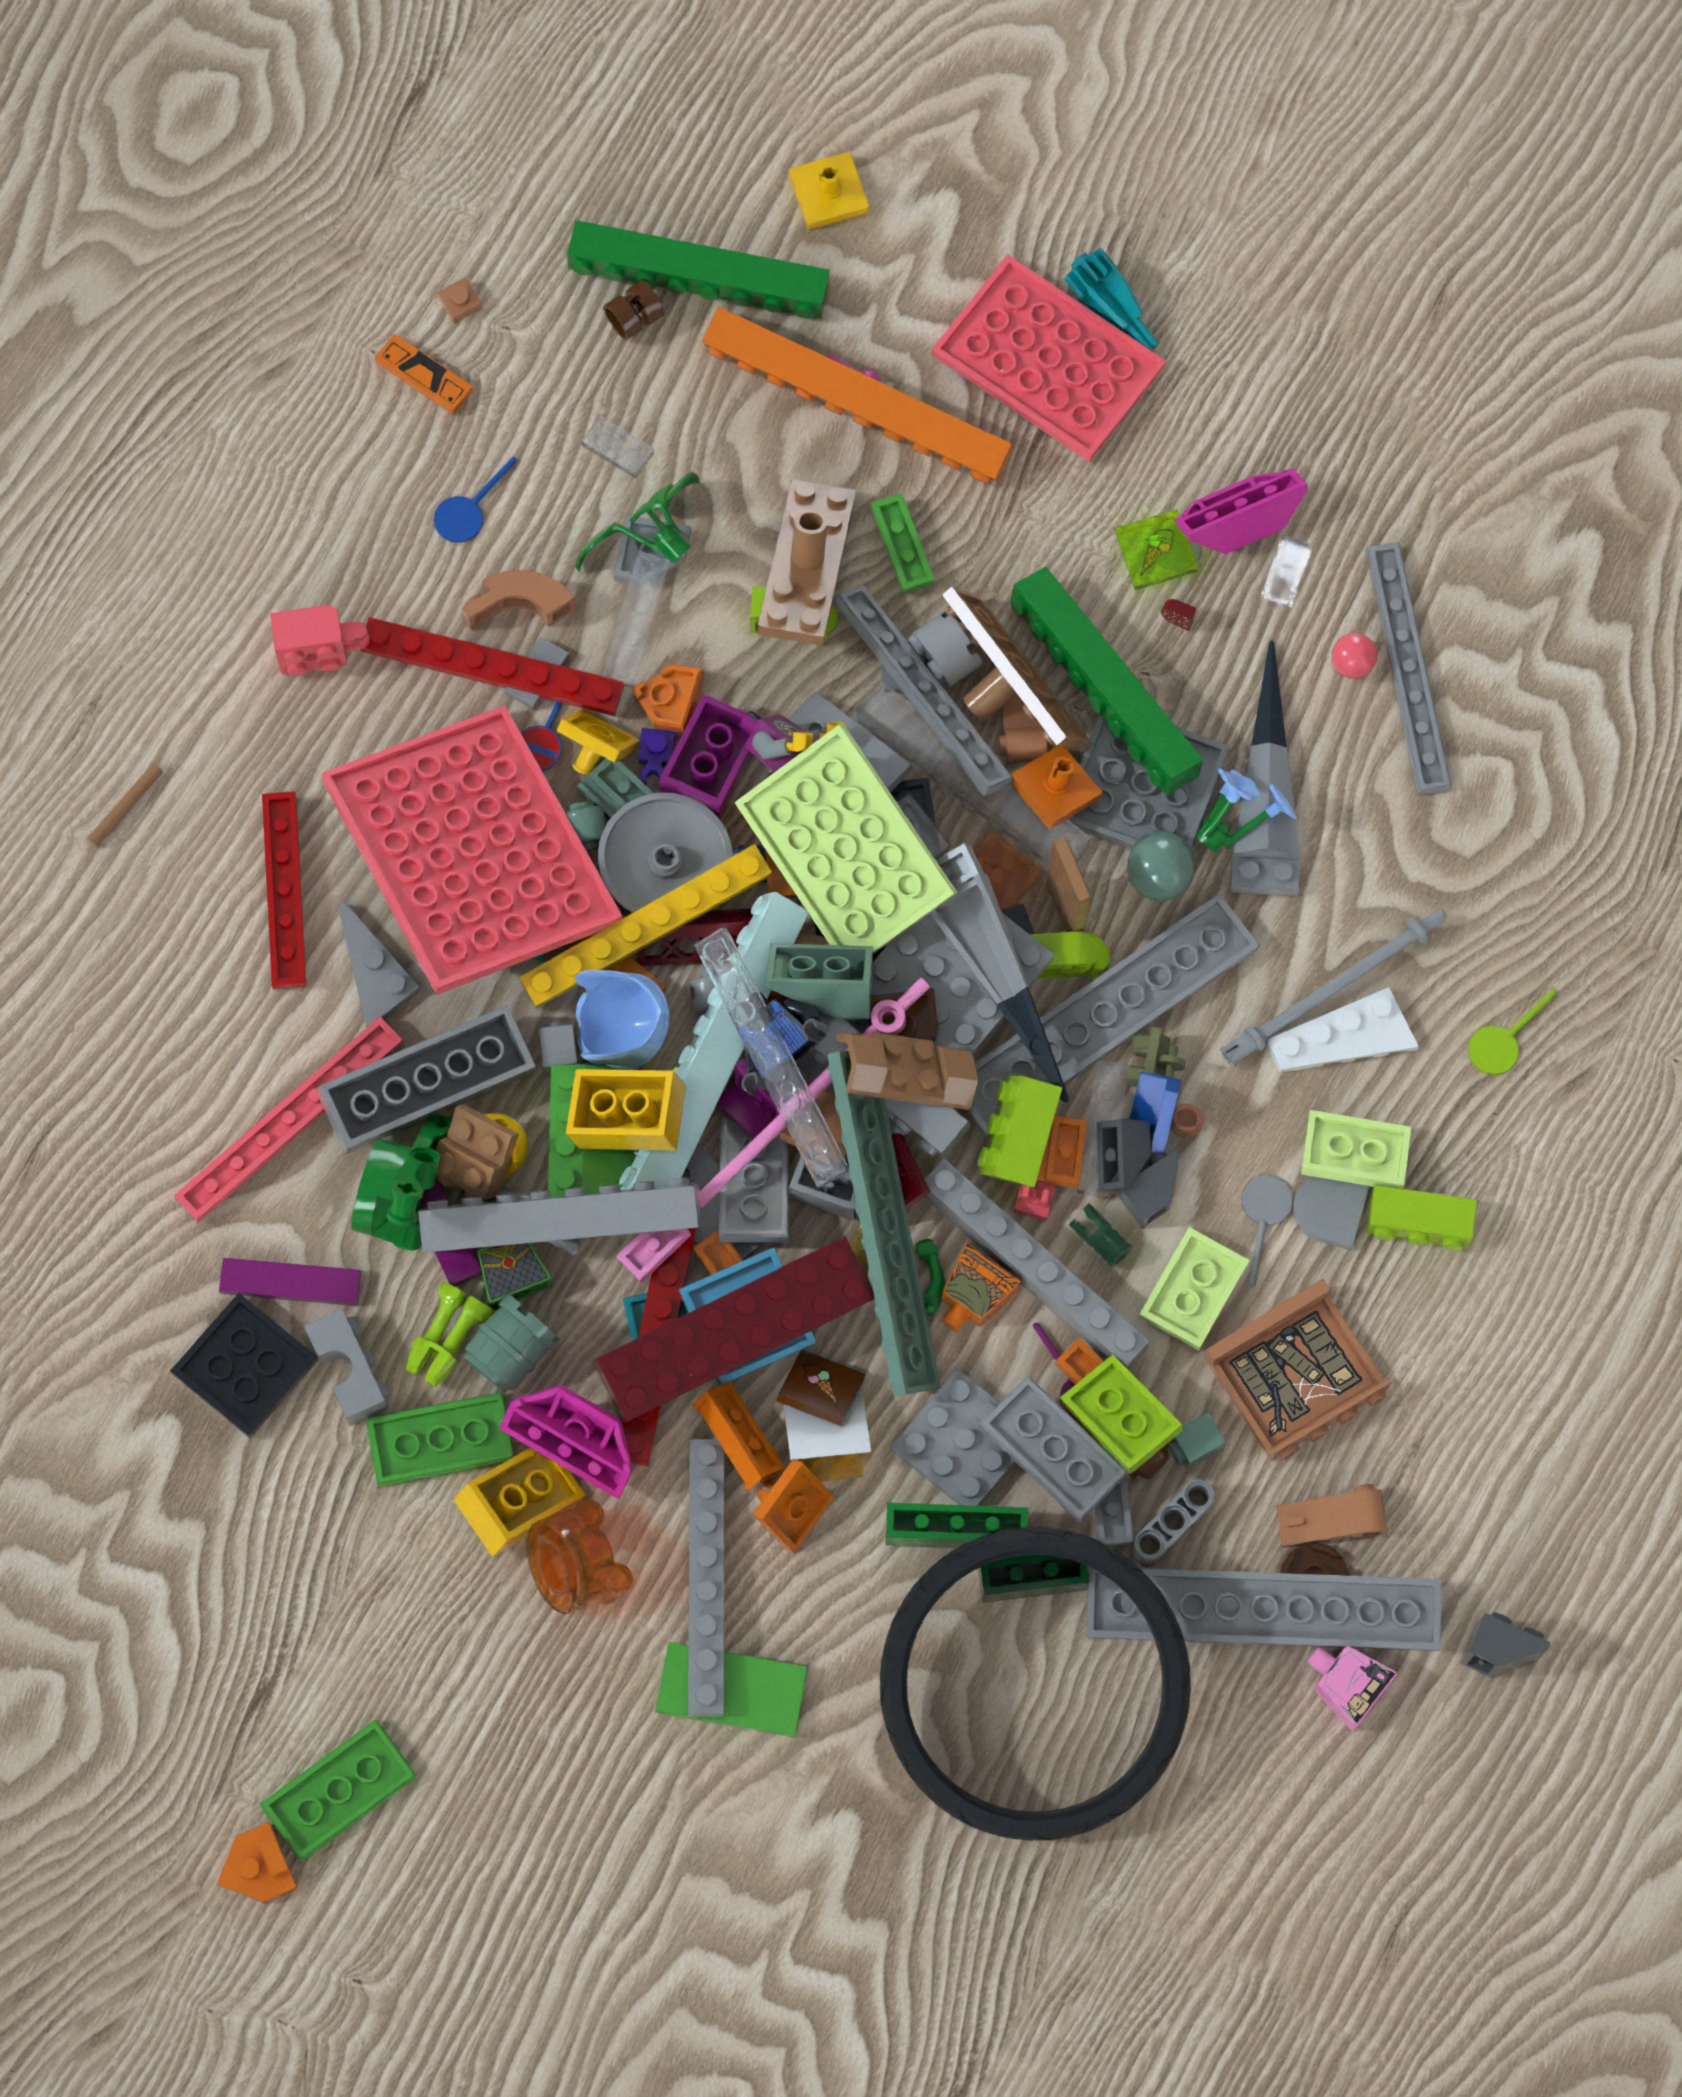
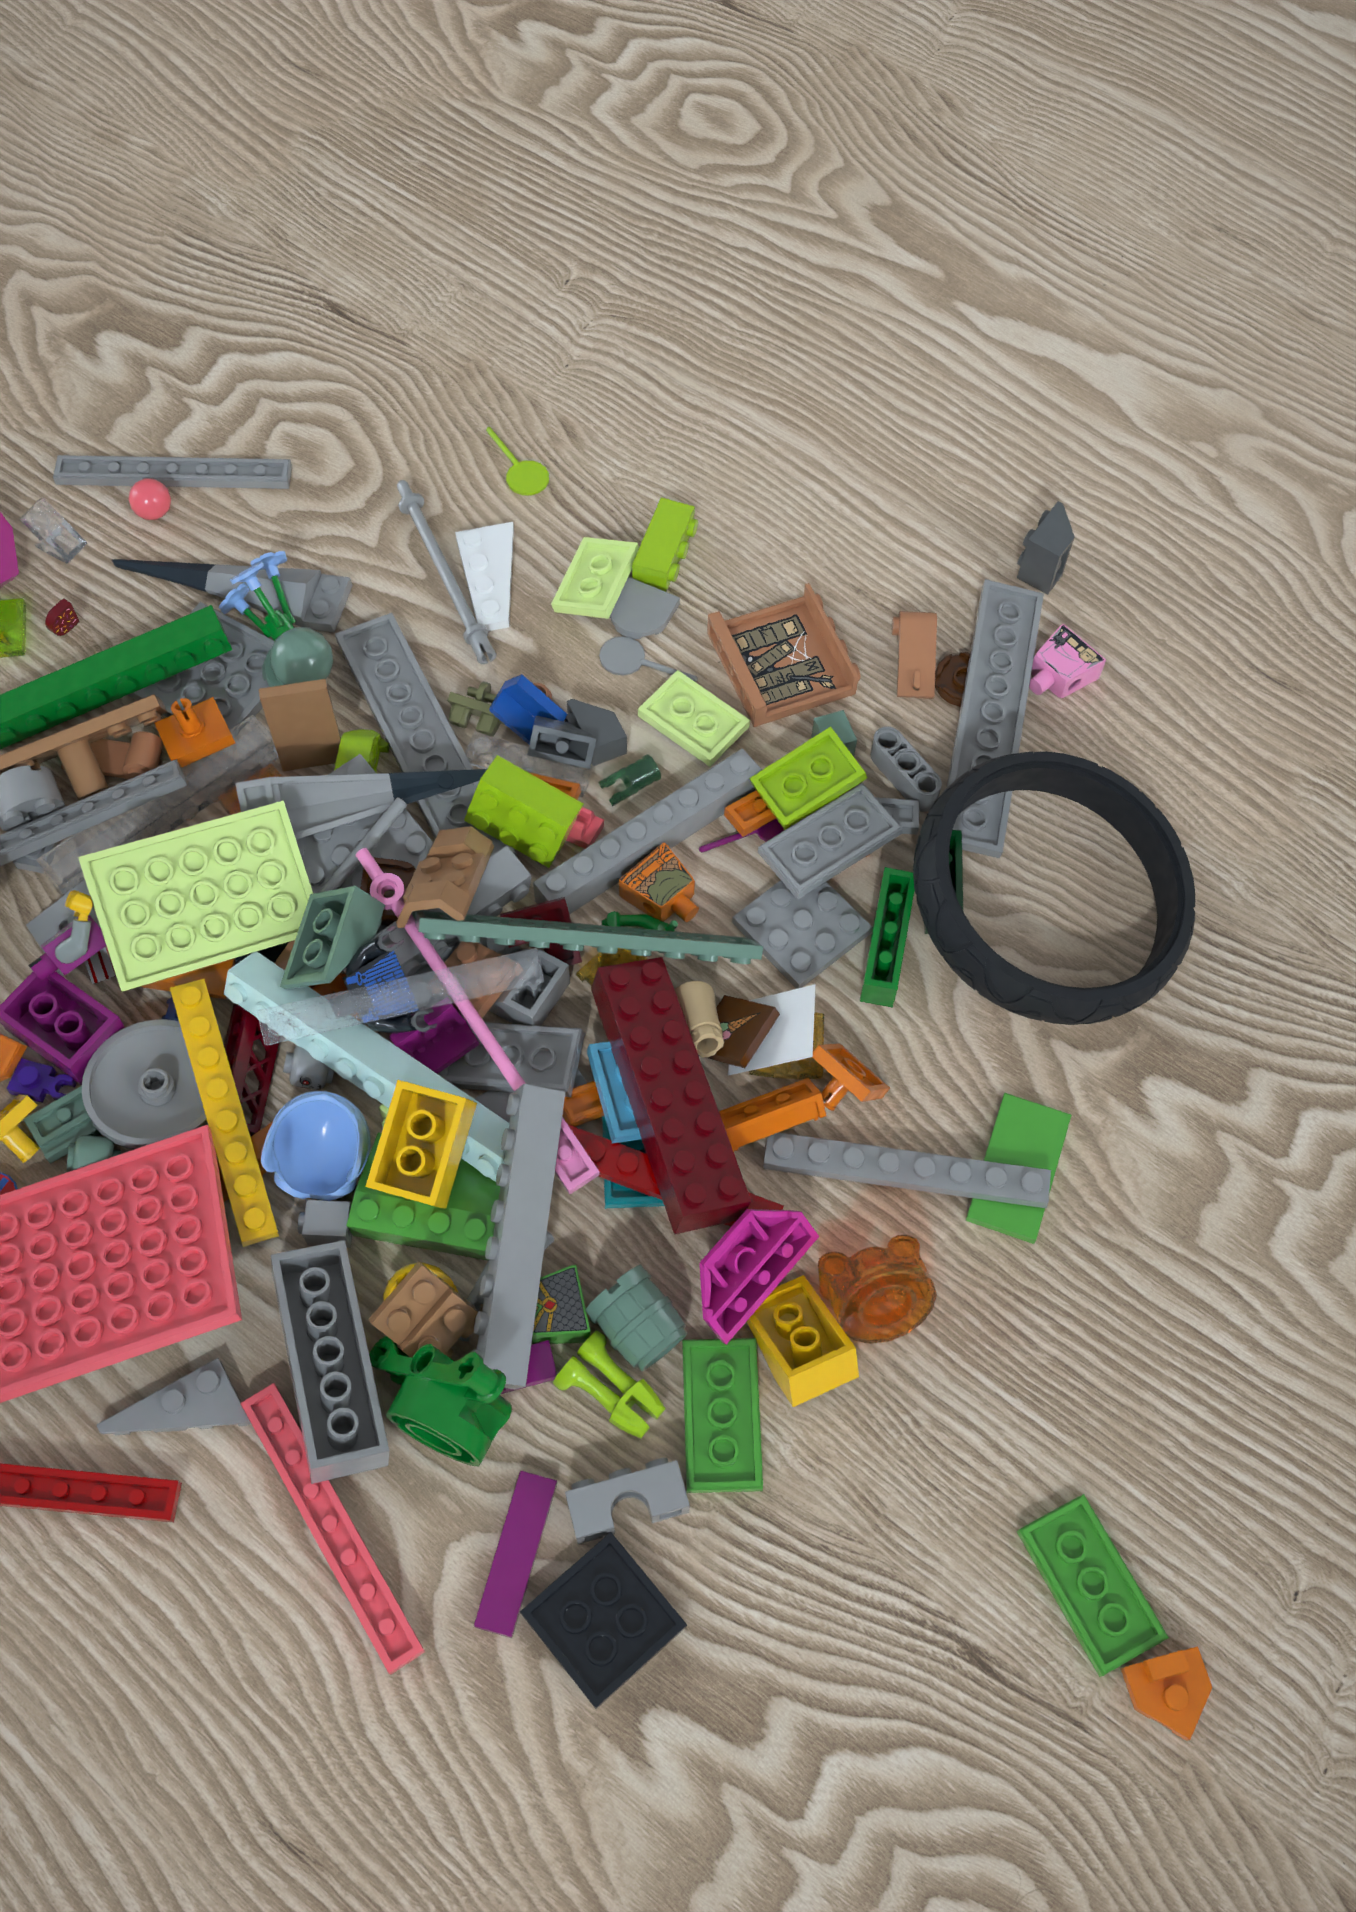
camera: 80 degrees left, 10 degrees down
none -> light grey bar [318,797,407,893]
none -> tan plant [675,981,724,1058]

